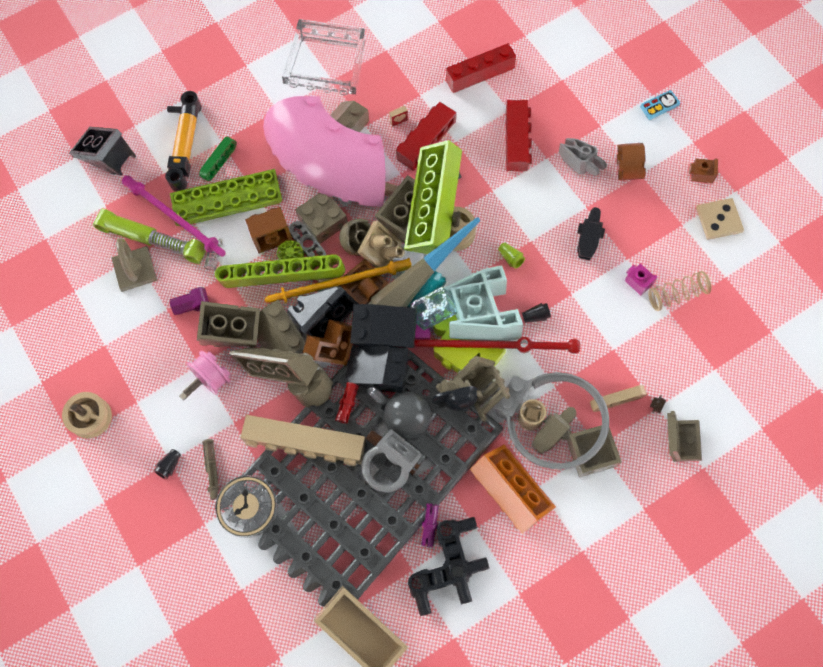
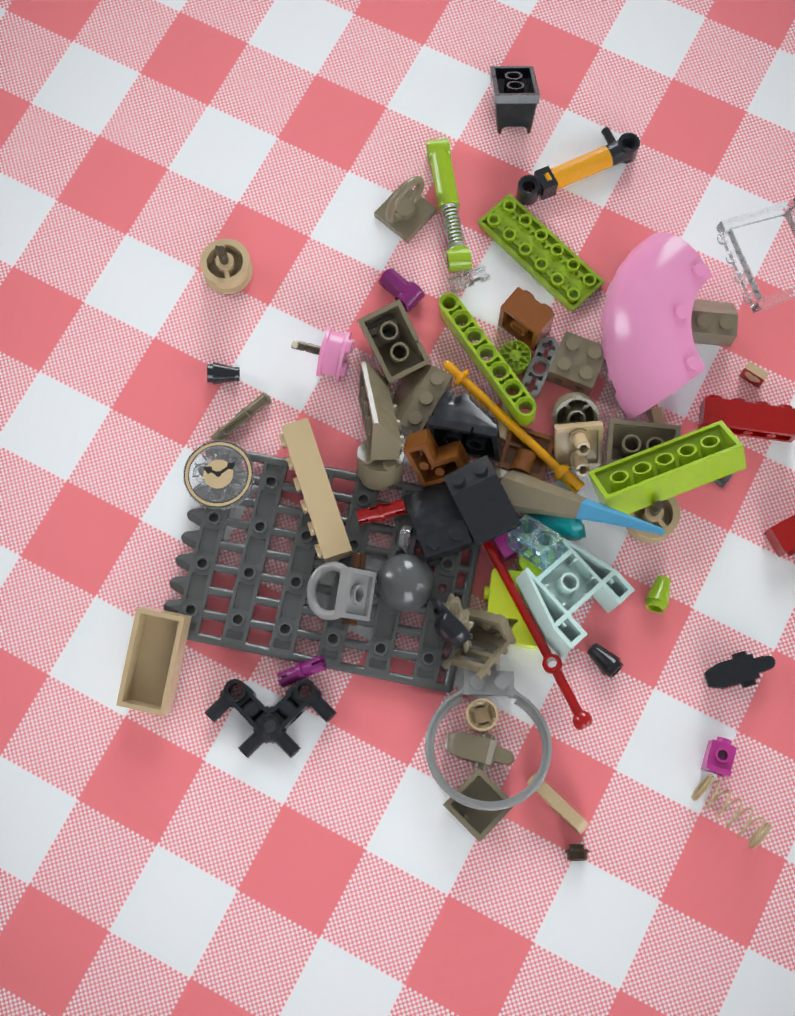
camera: 60 degrees right, 5 degrees up
dark pink bar [122,175,226,257] -> none
green beam [199,136,237,182] -> none
orange slope [470,444,556,534] -> none
dark tan plate [667,411,702,462] -> none

